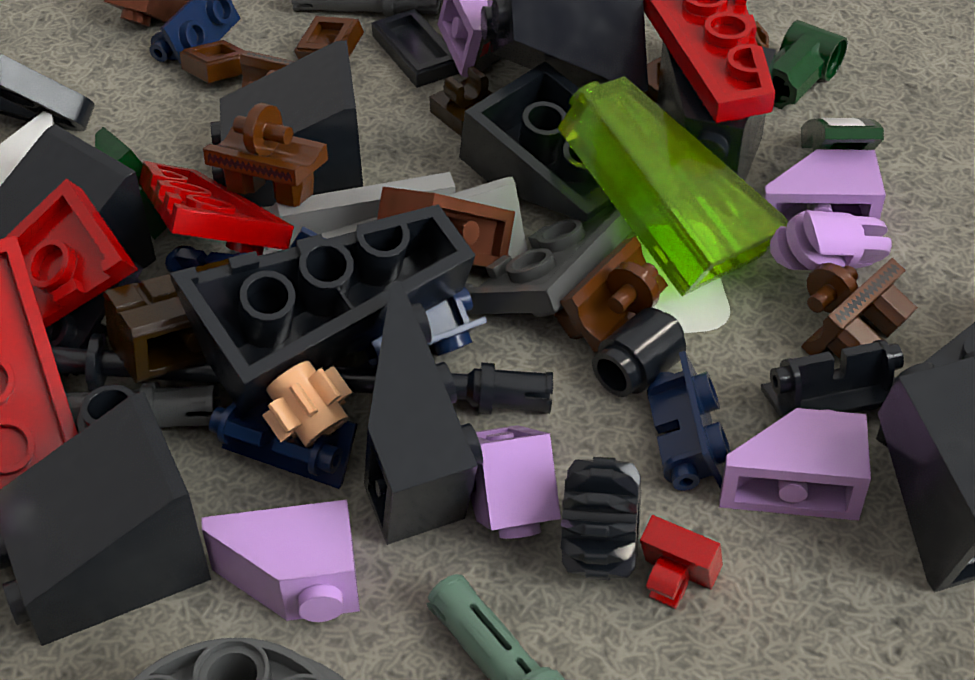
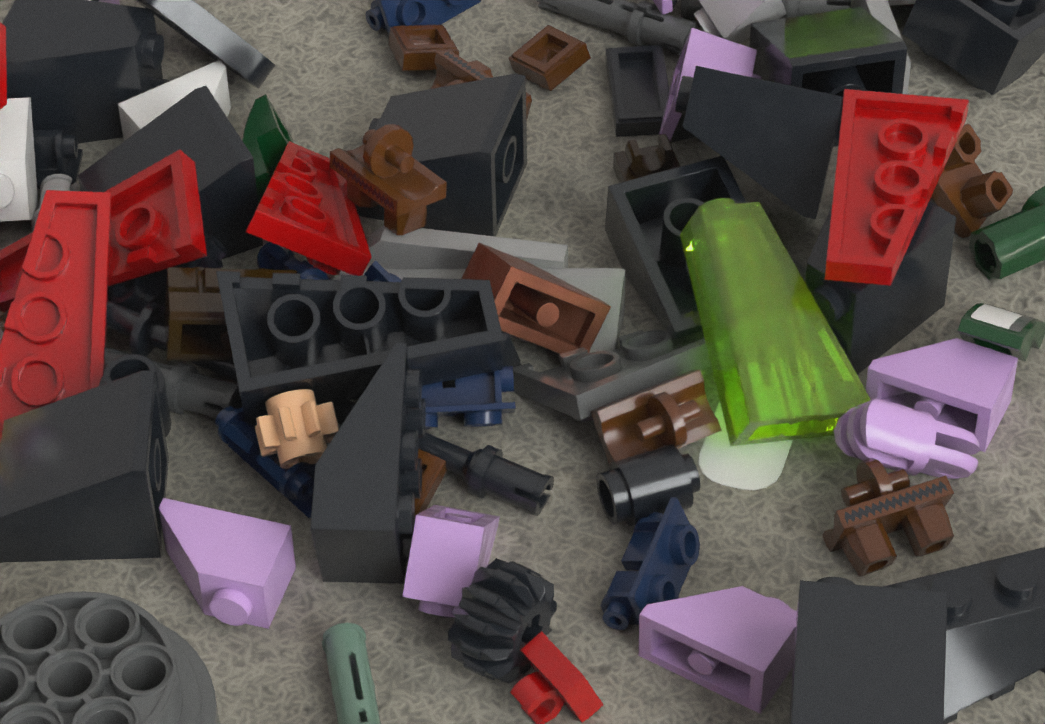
camera: 25 degrees right, 0 degrees up
black hinge [761,339,904,418] -> none

